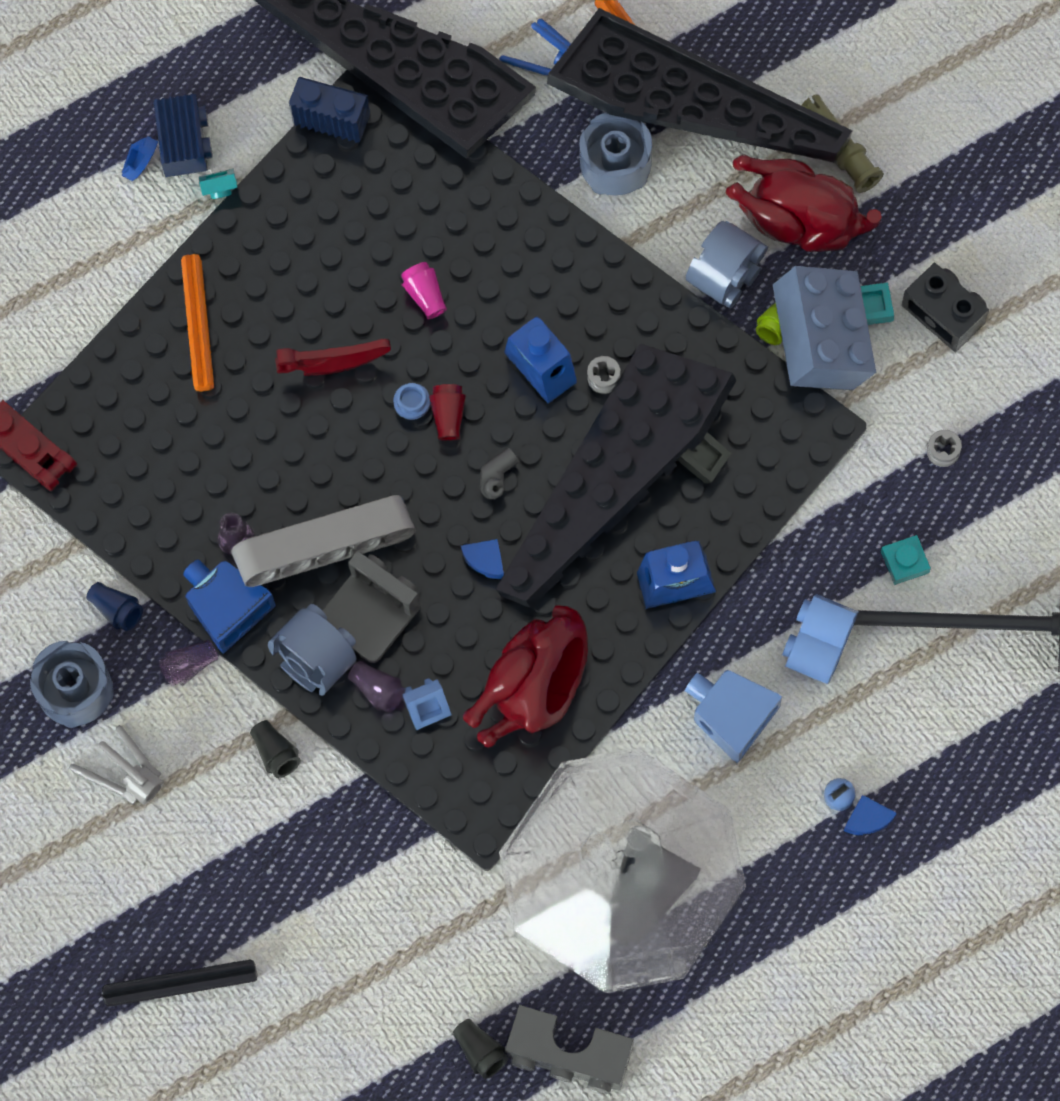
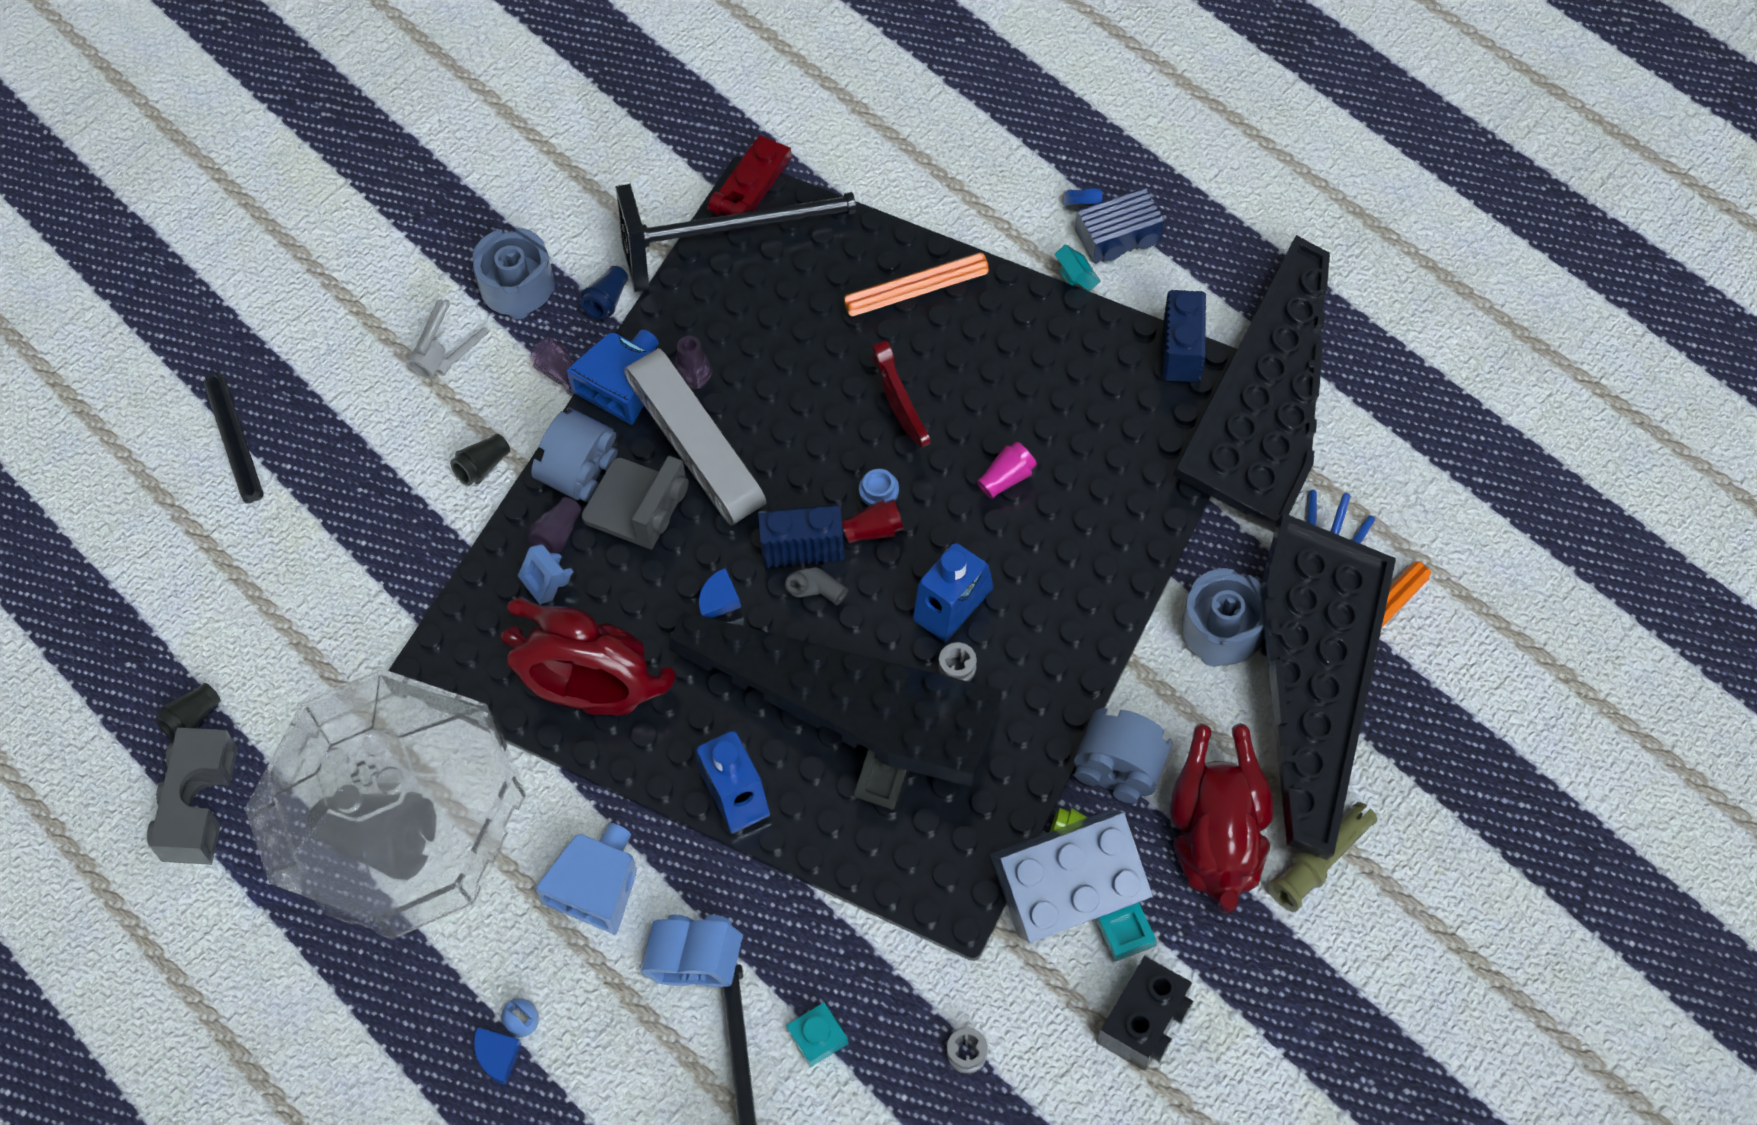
camera: 75 degrees right, 10 degrees down
none -> black tile [616,184,856,292]
none -> dark blue brick [759,505,845,568]

